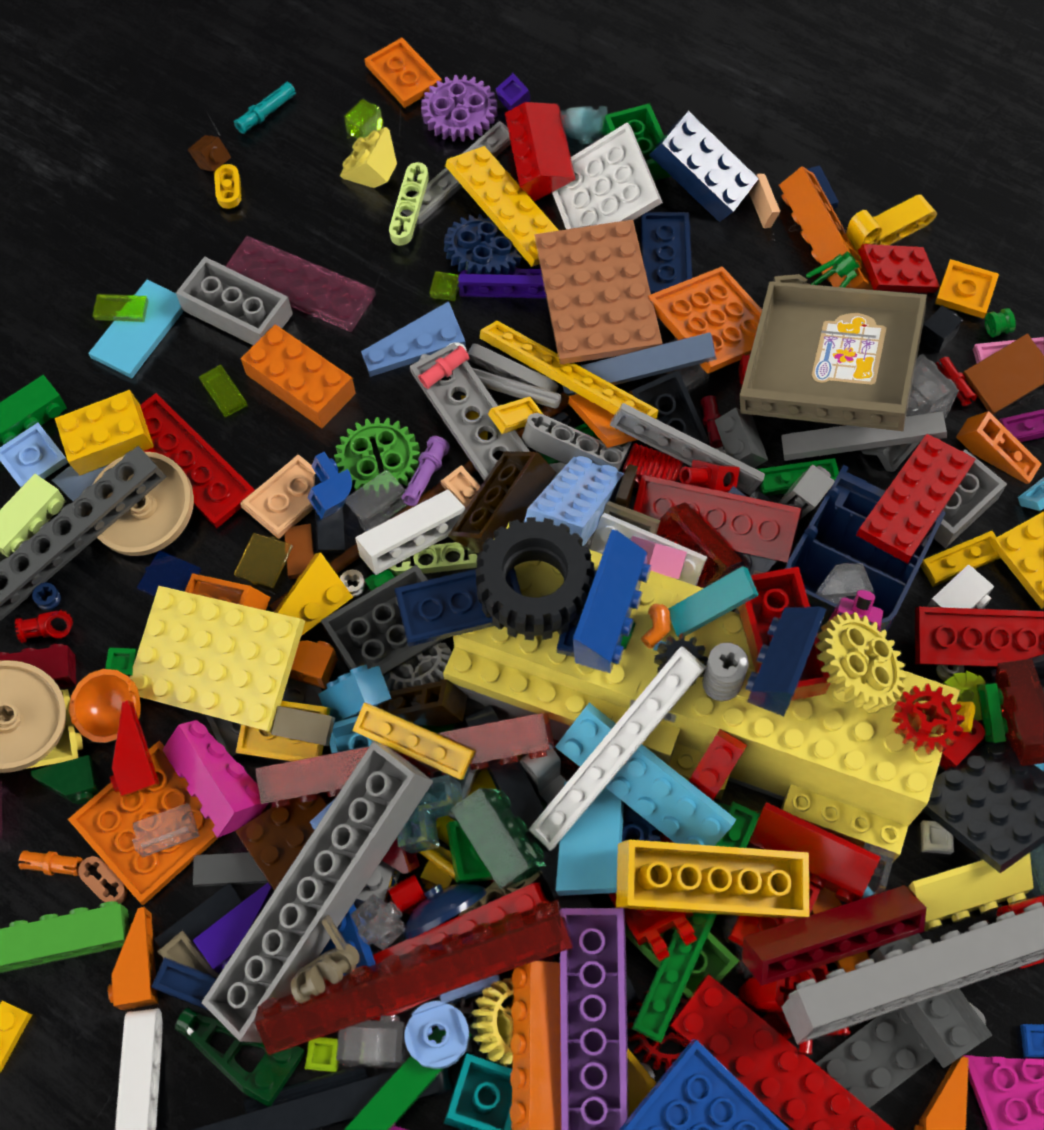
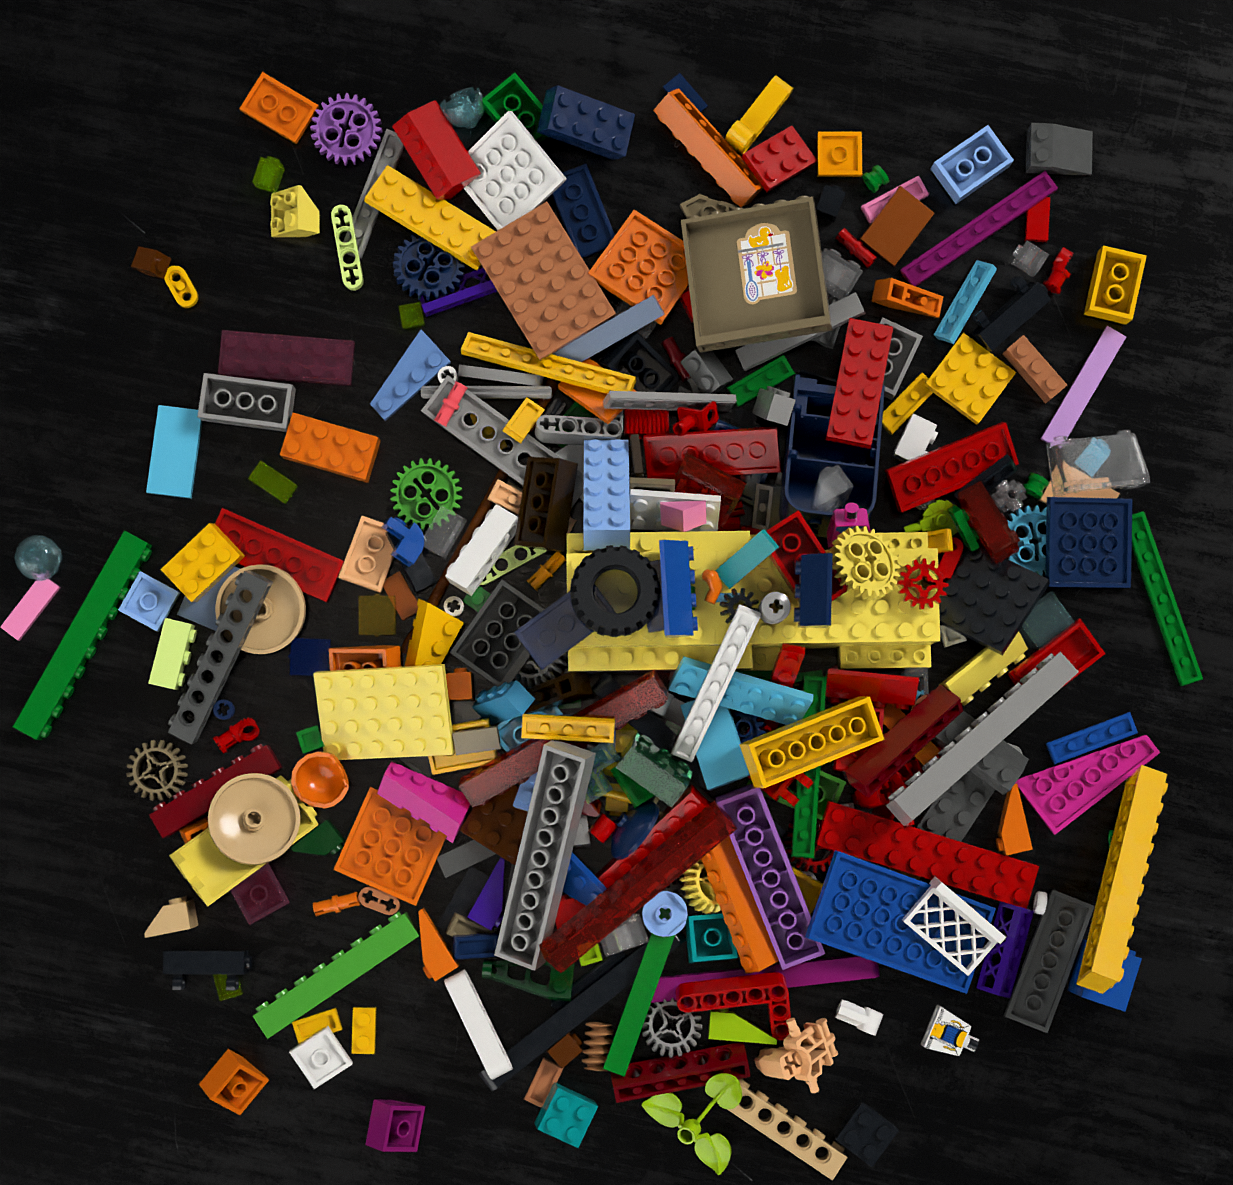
camera: 30 degrees left, 20 degrees up
clear neon green tile [93,294,149,322] -> none
red slope [110,700,160,796] -> none
clear panel [132,803,199,857] -> none
teal pin [234,82,296,134] -> none
dark tan piece [291,914,359,1003] -> none
clear brick [351,894,406,950] -> none
medium lavender pin [402,436,450,506] -> none
dark purple brick [496,73,531,111] -> none
light nougat tile [749,174,780,228] -> none
green plant [806,251,860,288] -> none

